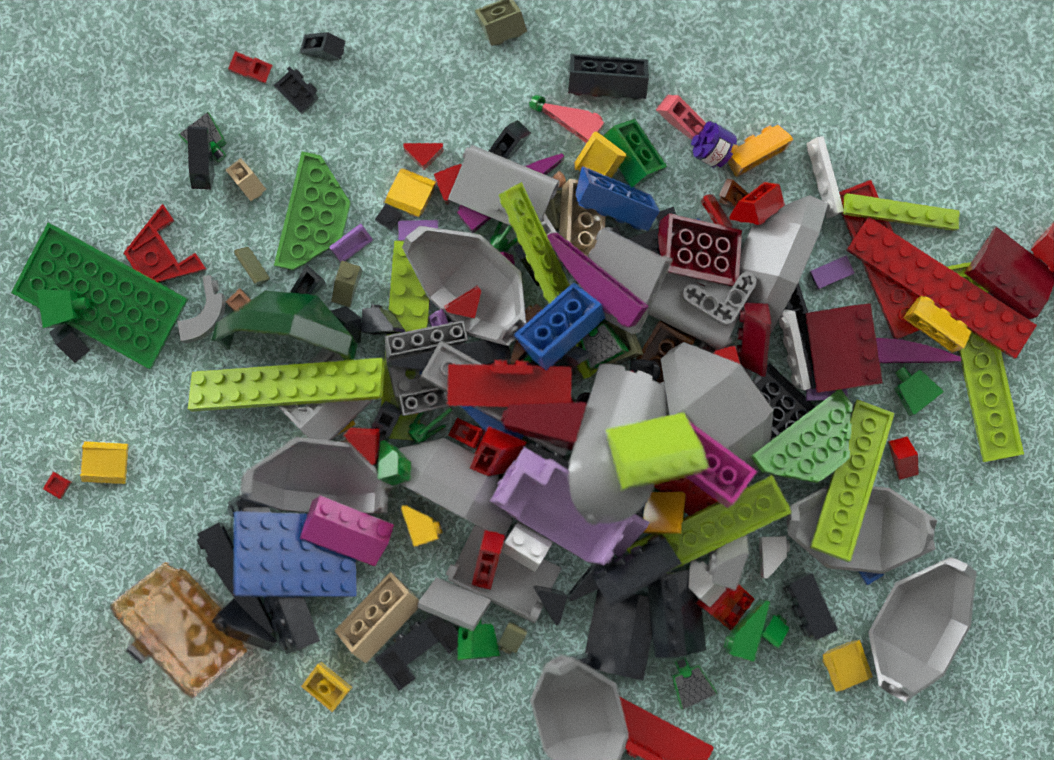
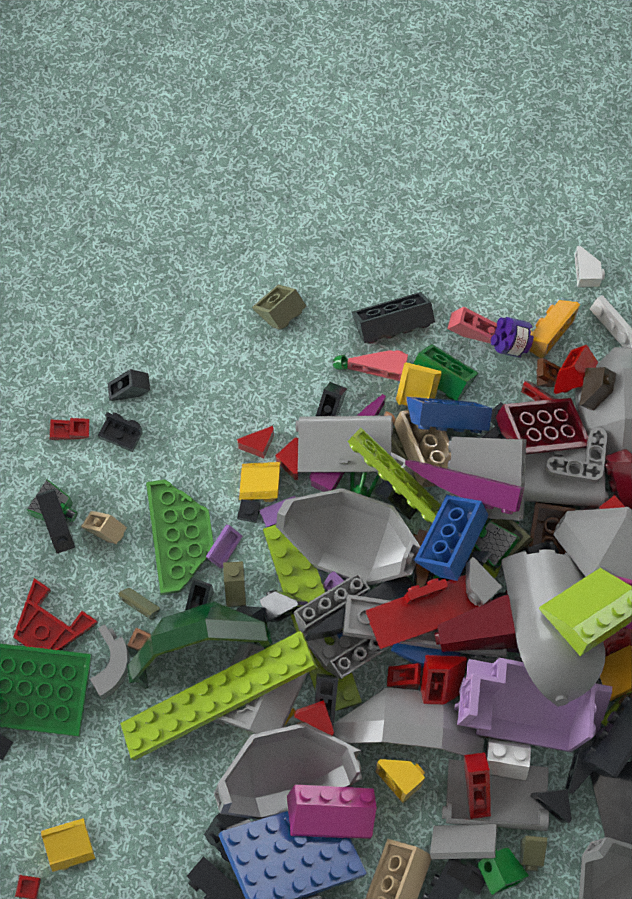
camera: 15 degrees left, 15 degrees down
green slope [378,440,411,486] -> none
green plant [408,408,452,444] -> none
red slope [444,285,481,319] -> none
none -> light grey slope [466,557,502,606]
none -> white slope [574,246,605,287]
none -> dark brown slope [579,367,616,410]

